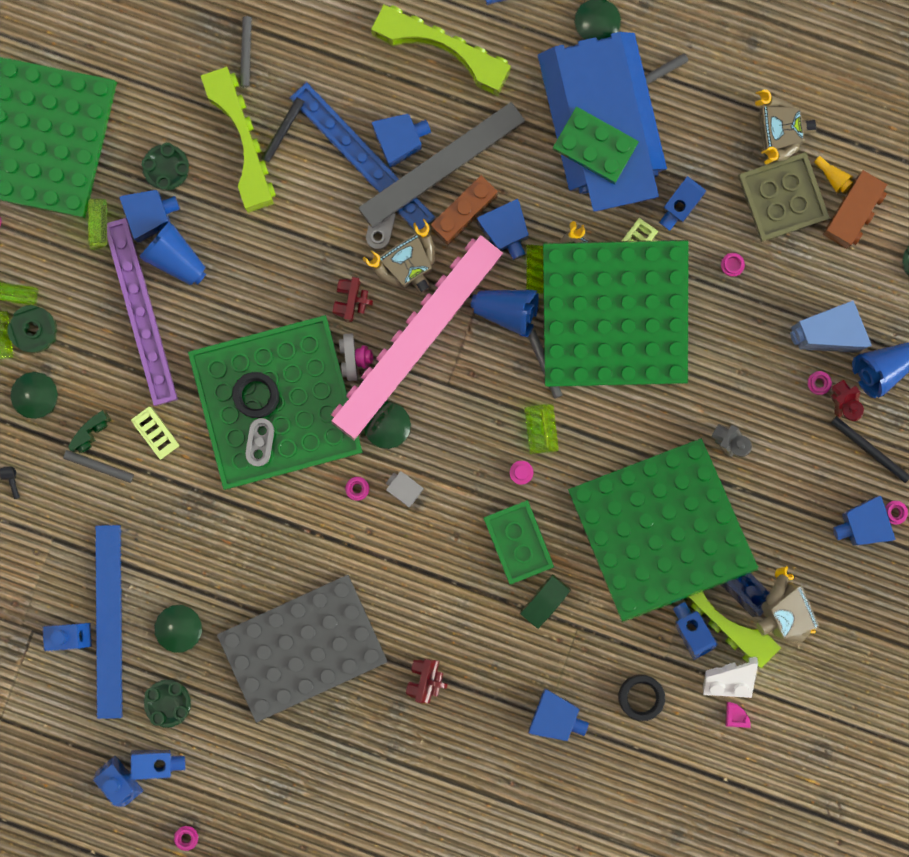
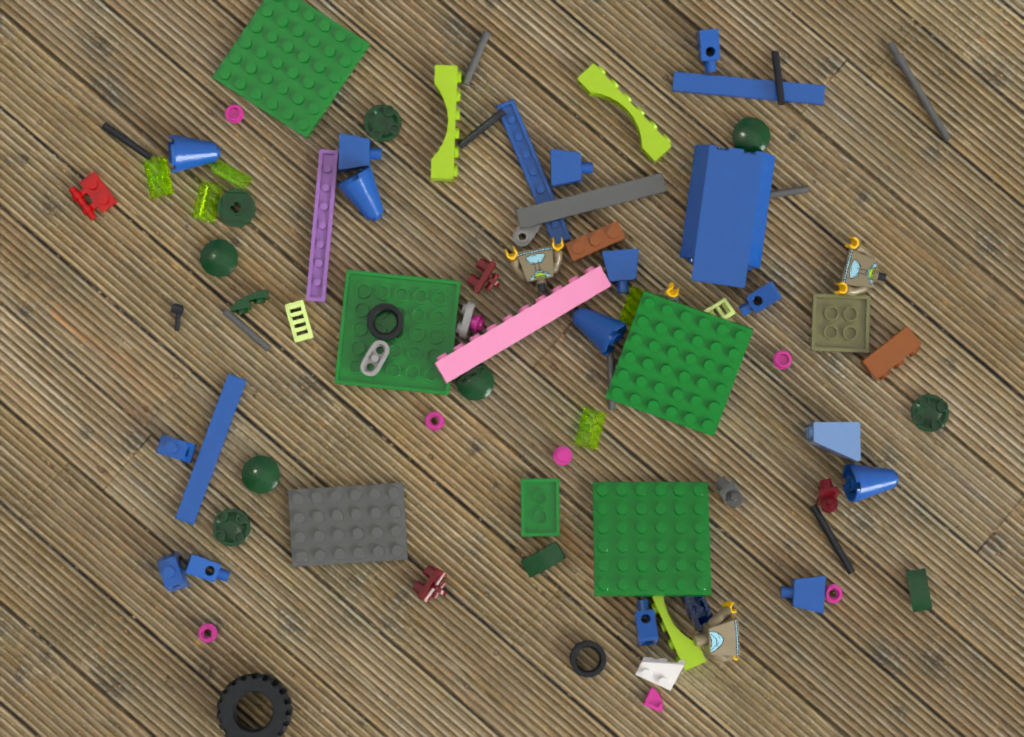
camera: 15 degrees right, 0 degrees up
clear neon green slope [88,199,107,250] -> none
light grey brick [386,471,424,508] -> none
blue torso [528,688,589,741] -> none
green plate [552,106,639,184] -> none
dark pink plate [807,371,832,395] -> none
yellow cone [814,156,853,194] -> none

